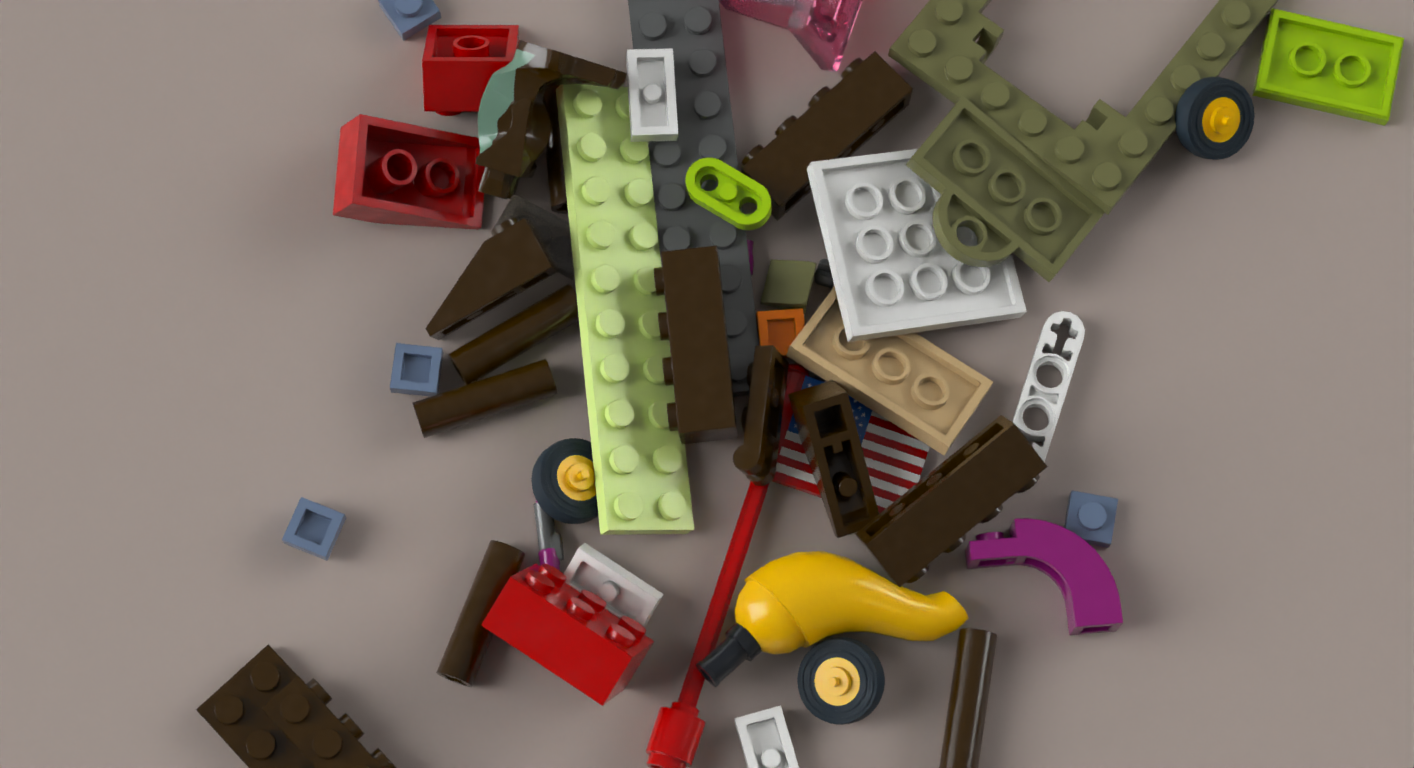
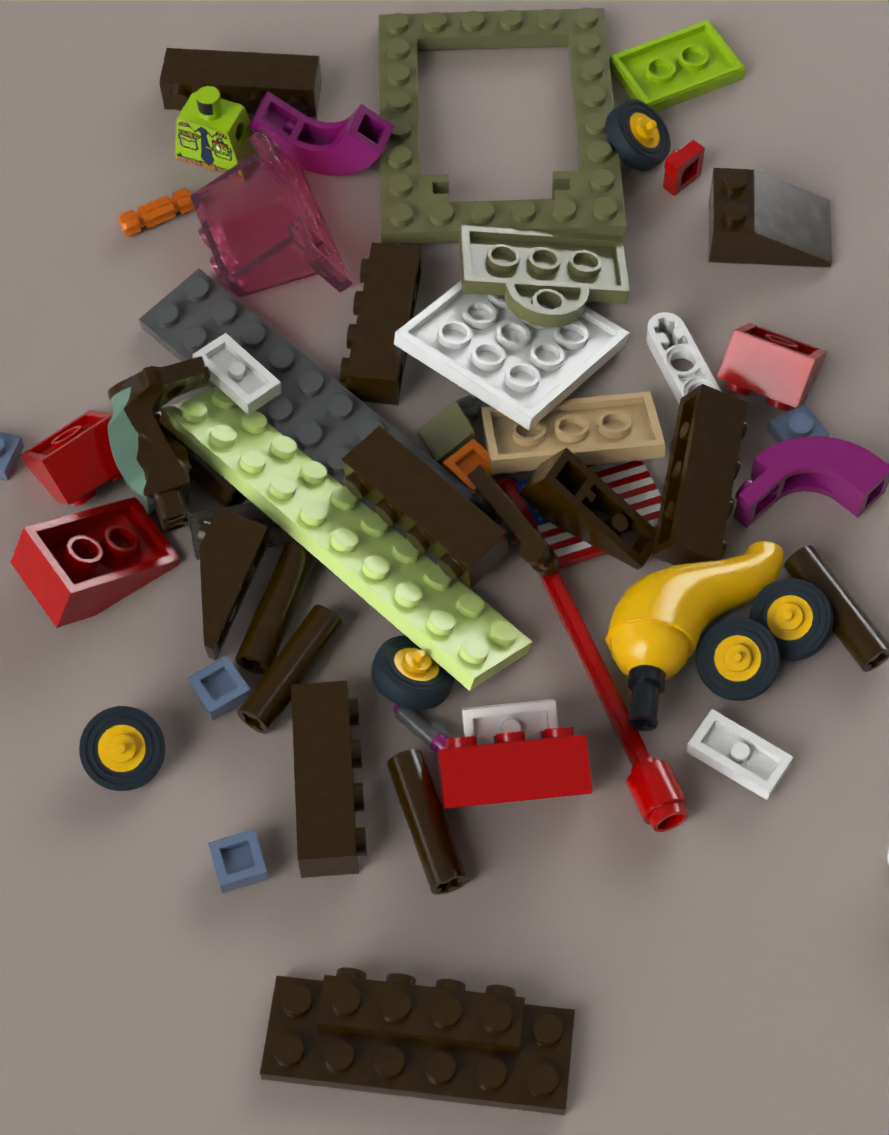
camera: 35 degrees left, 15 degrees down
lime plate [685,157,772,230] -> none
none -> black wheel [79,706,165,791]
none -> dark brown brick [291,681,367,878]
none -> red plate [663,140,705,196]
none -> dark brown slope [709,168,832,268]
none -> slope [717,323,827,411]
none -> black wheel [749,578,833,661]

